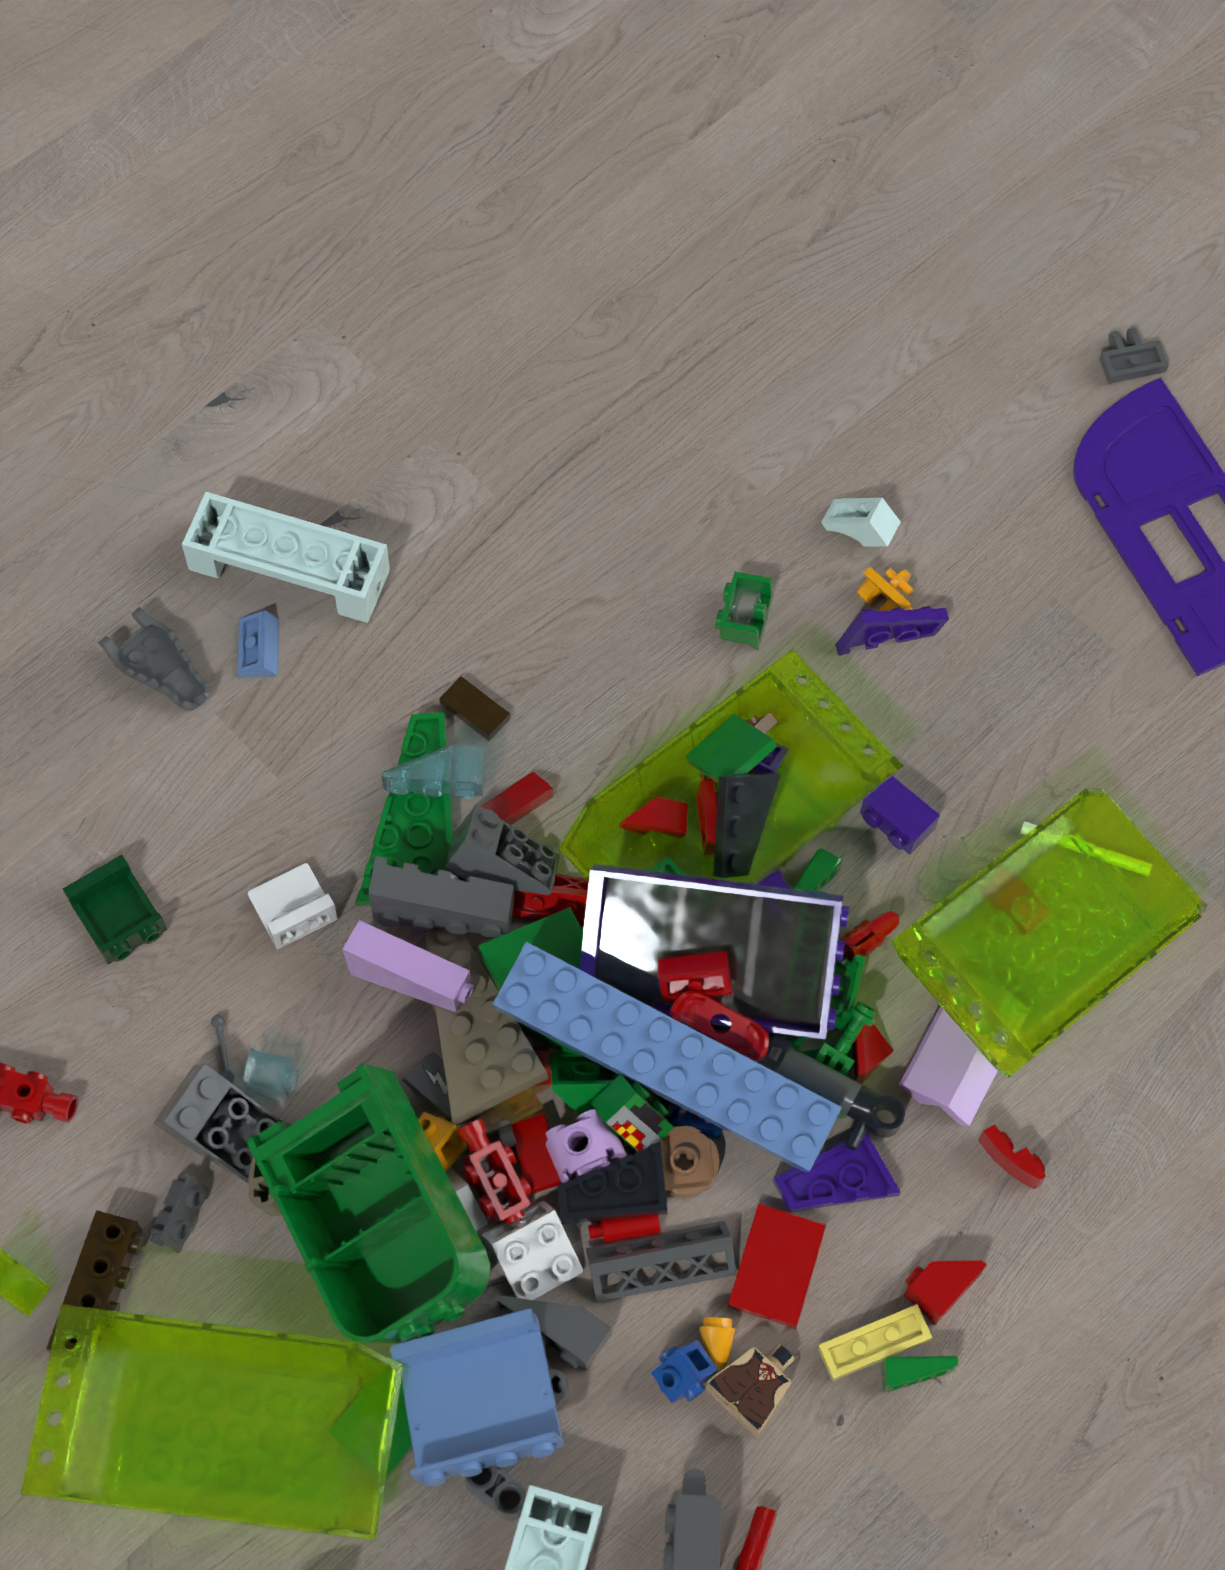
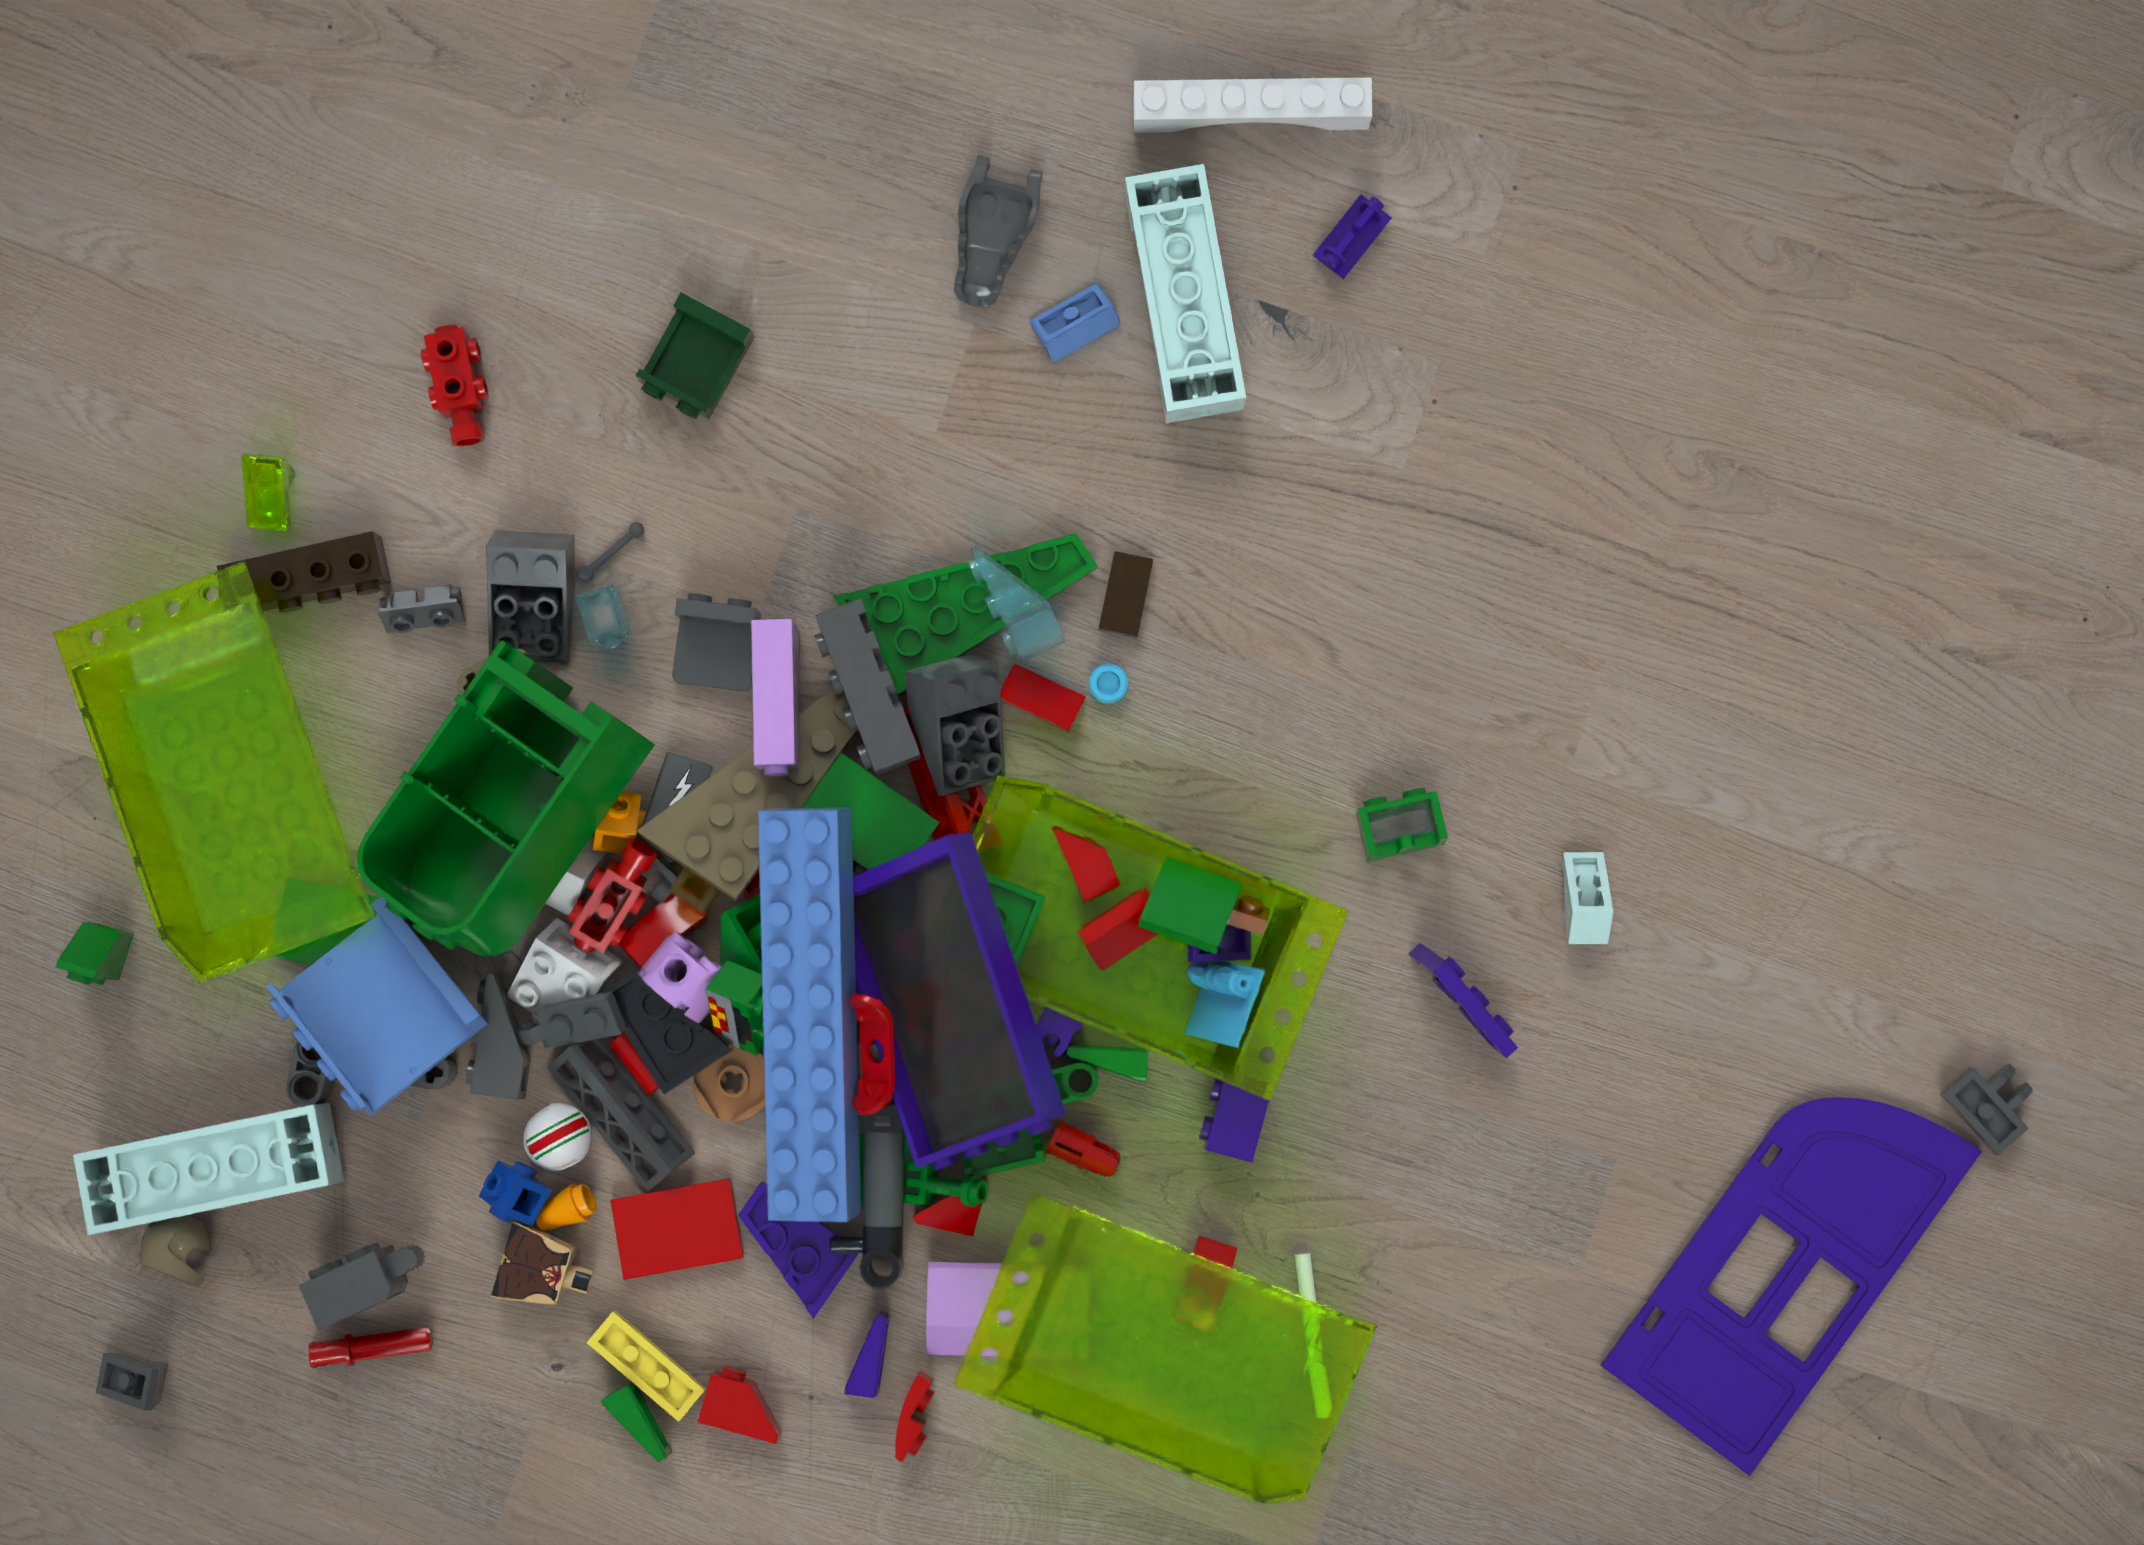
camera: 70 degrees right, 20 degrees up
white bracket [248,863,338,950] -> none
red slope [658,951,733,1002] -> none
black wing [713,771,781,878] -> none
light orange hips [856,567,914,611] -> none
none -> dark grey hinge [515,992,627,1048]
none -> white helmet [523,1103,592,1171]
none -> dark grey bracket [672,593,761,692]
none -> dark purple slope [844,1312,890,1398]
none -> medium azure tile [1089,664,1128,704]
none -> white arch [1133,77,1372,133]
none -> medium azure hinge [1184,961,1265,1048]
none -> dark purple hinge [1312,194,1392,280]

